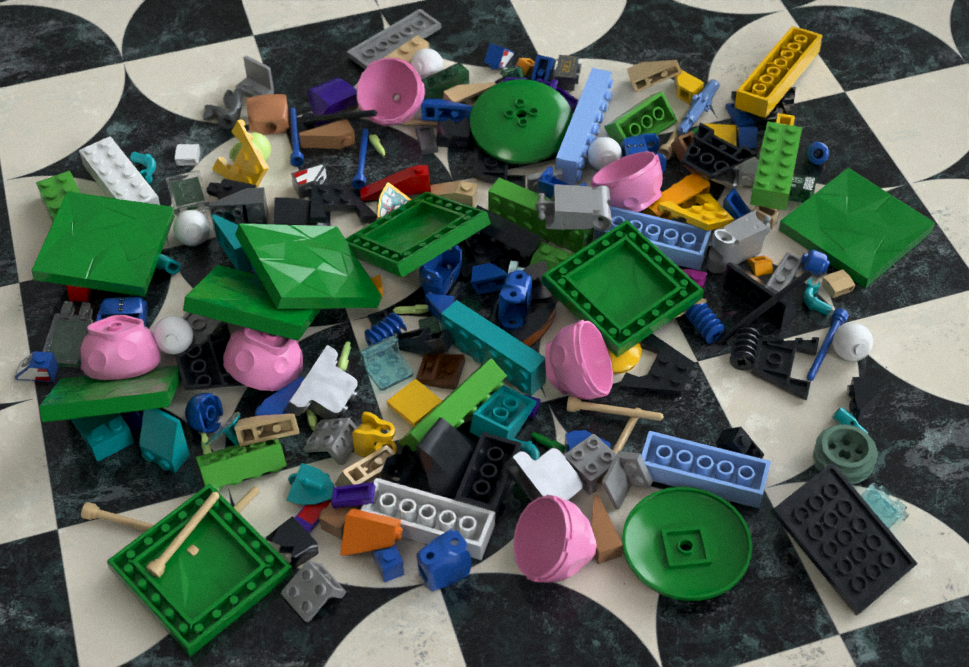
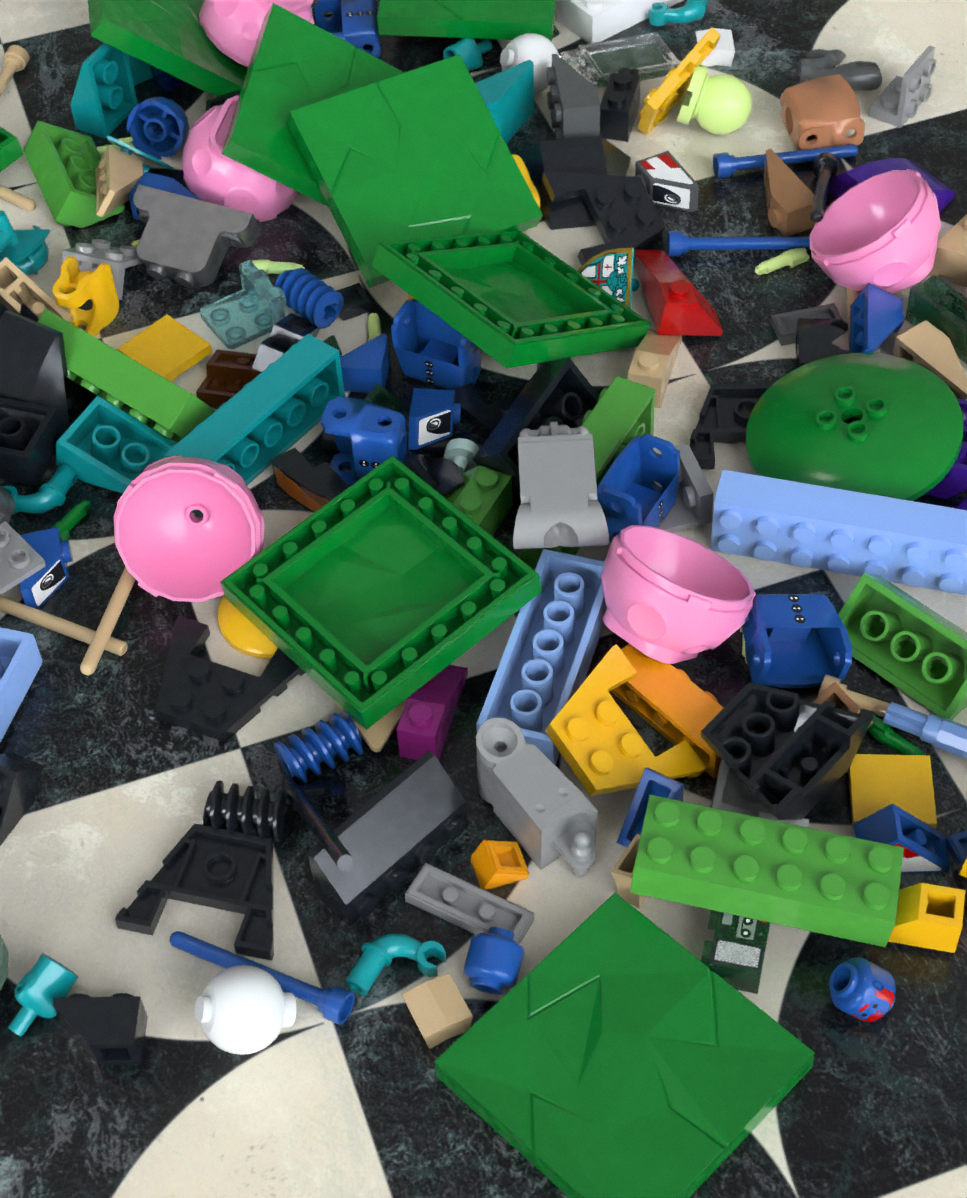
camera: 90 degrees right, 0 degrees up
white brick [587,137,622,171] -> none

